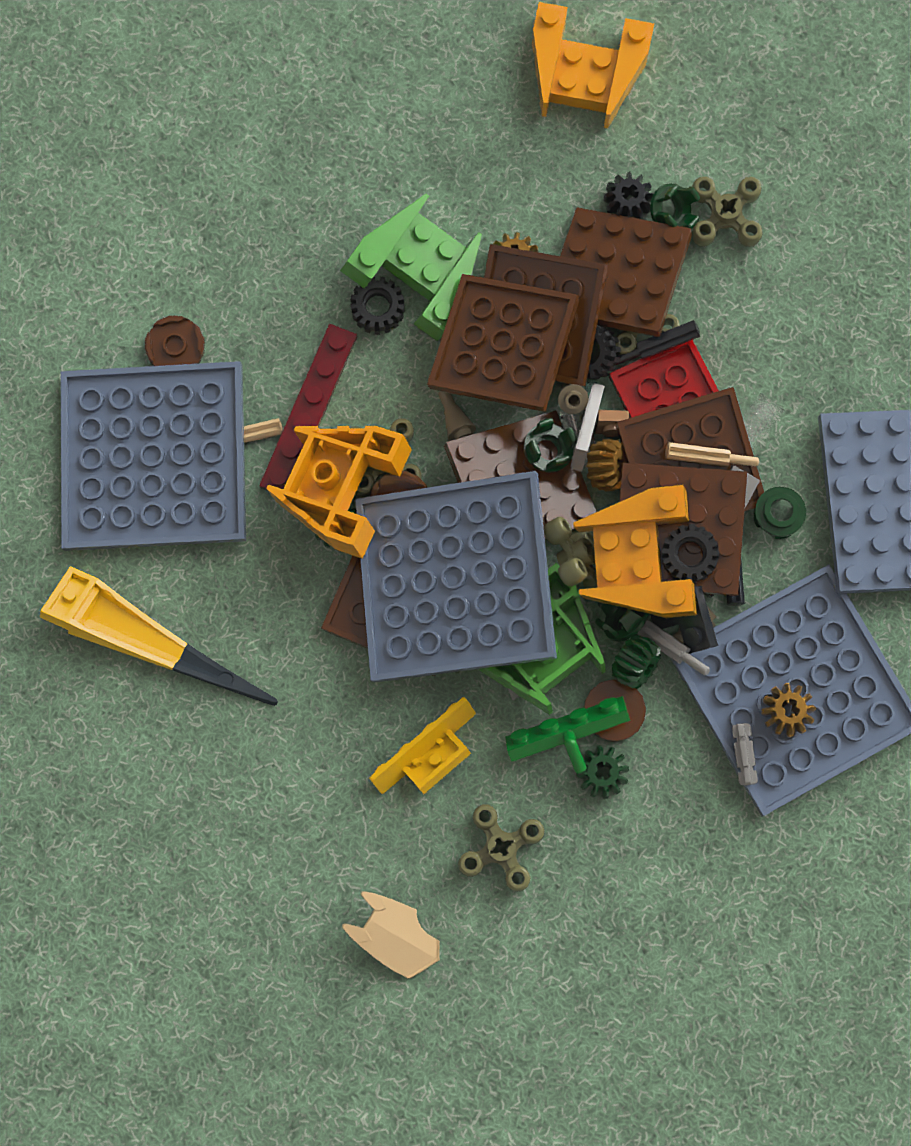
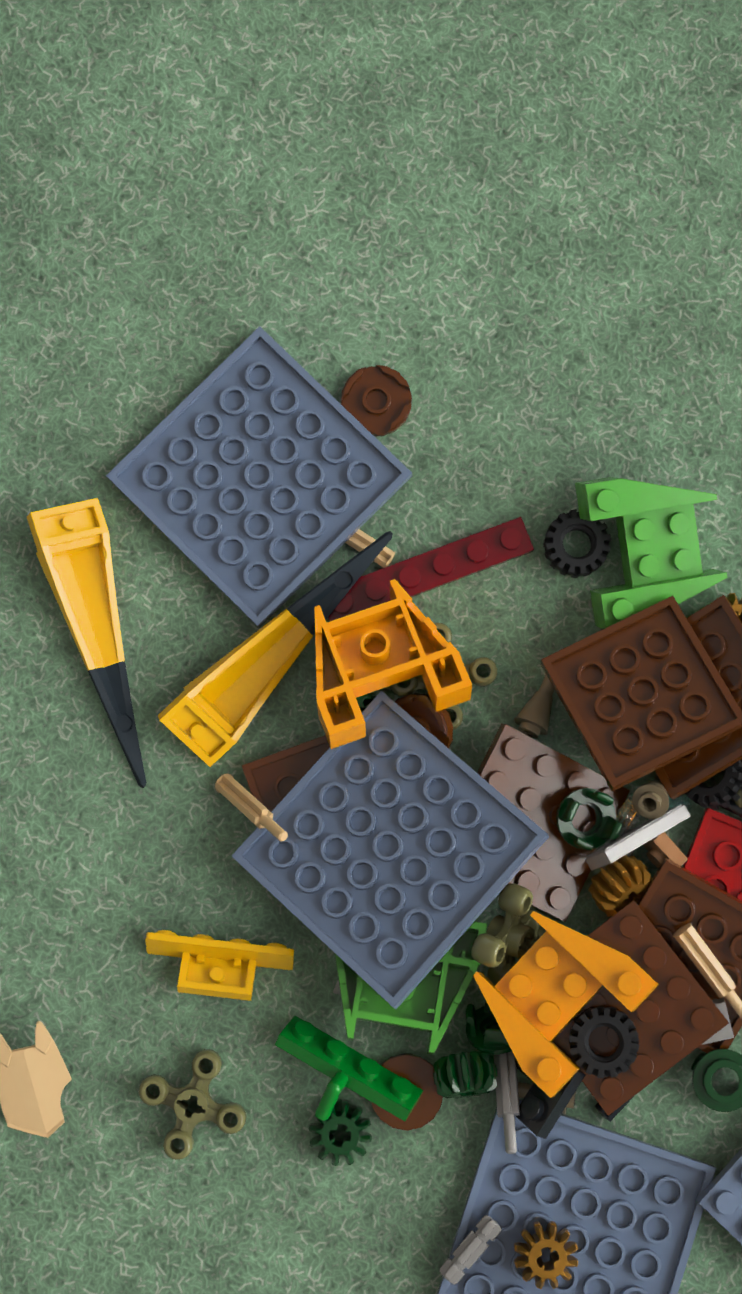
camera: 45 degrees right, 5 degrees up
none -> yellow plate [158,531,393,767]
none -> tan axle [215,774,288,842]

